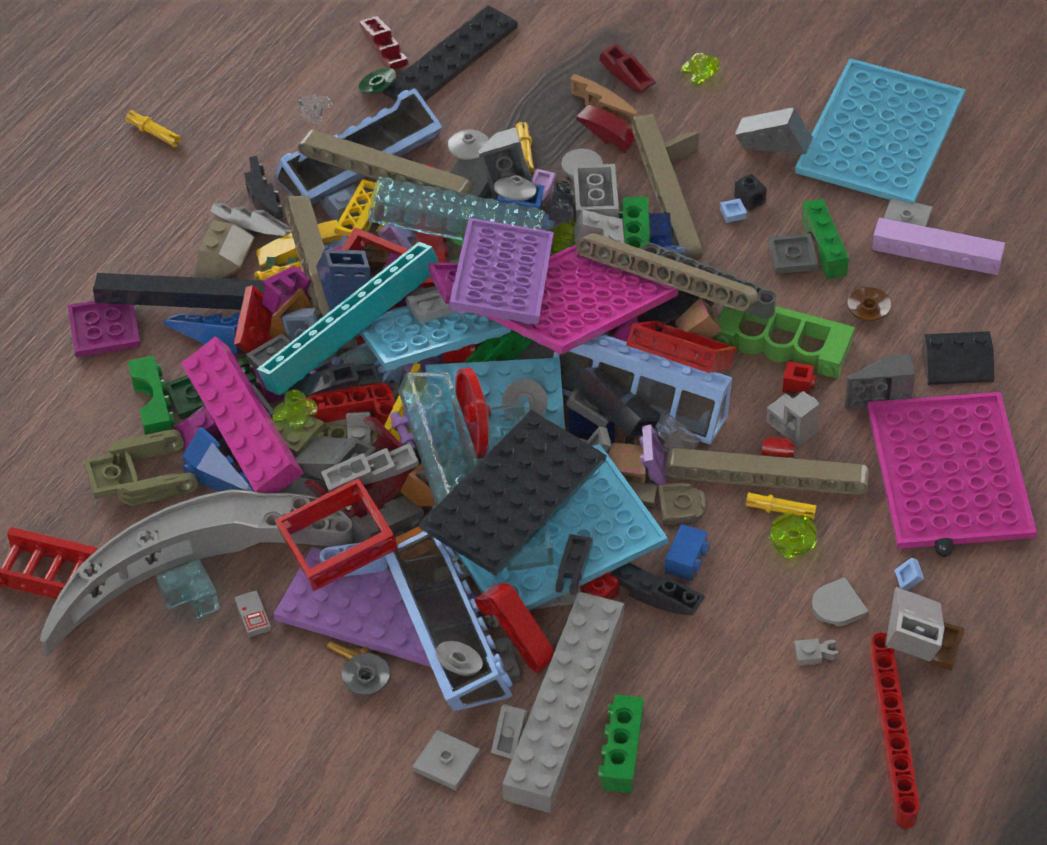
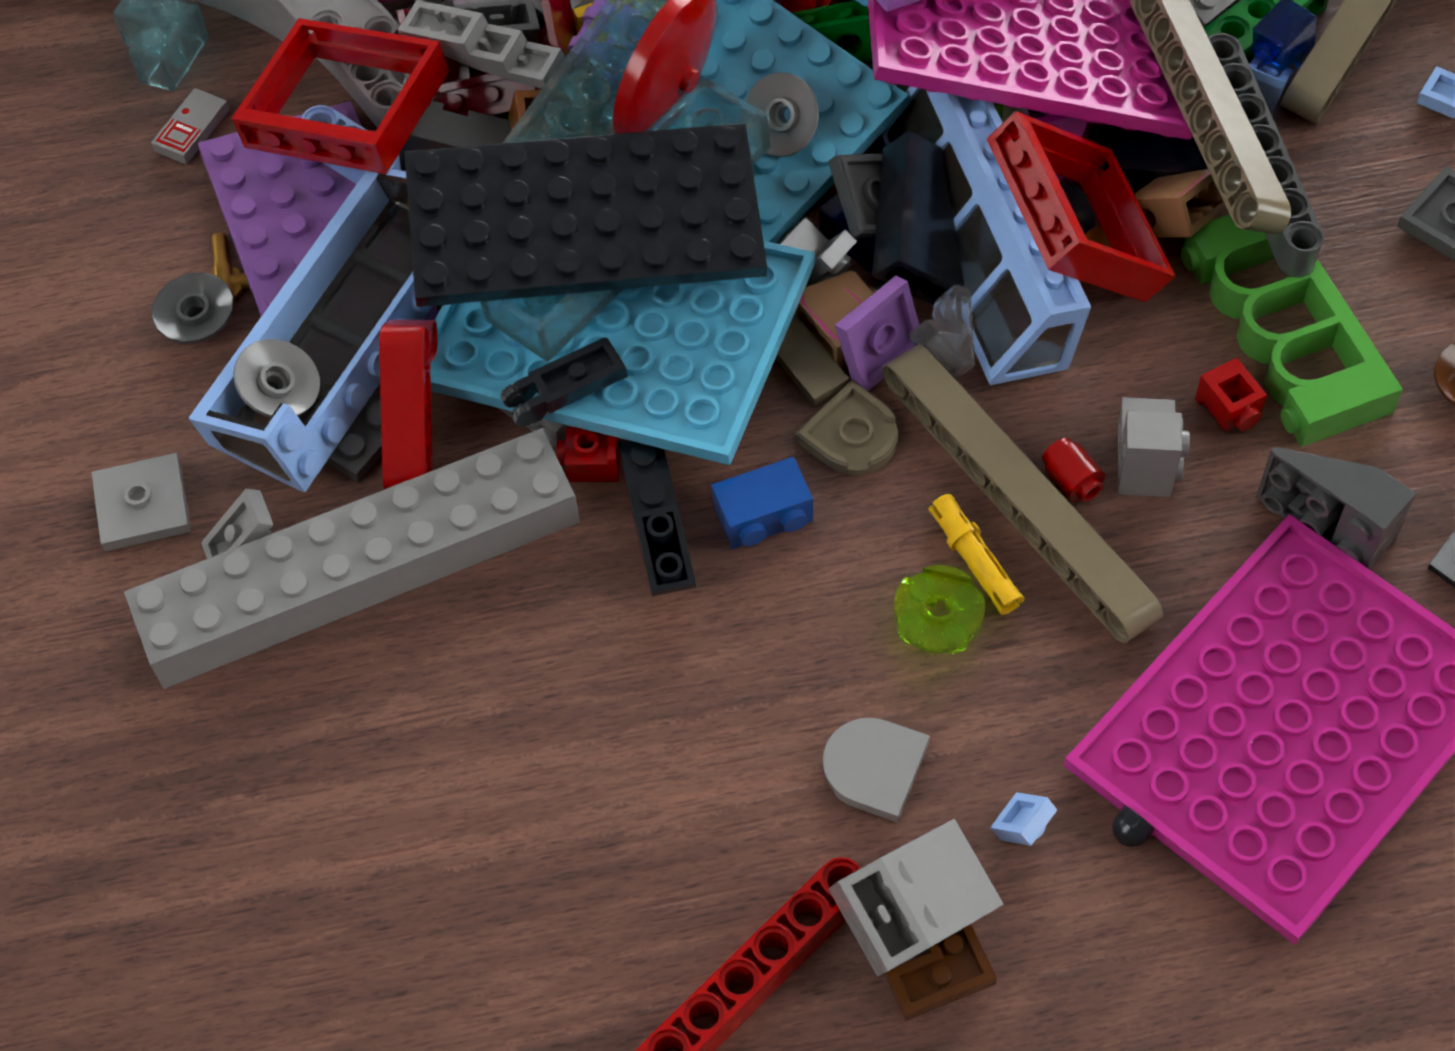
camera: 50 degrees right, 10 degrees up
green brick [598,694,644,793] -> none
light grey plate [794,639,838,666] -> none

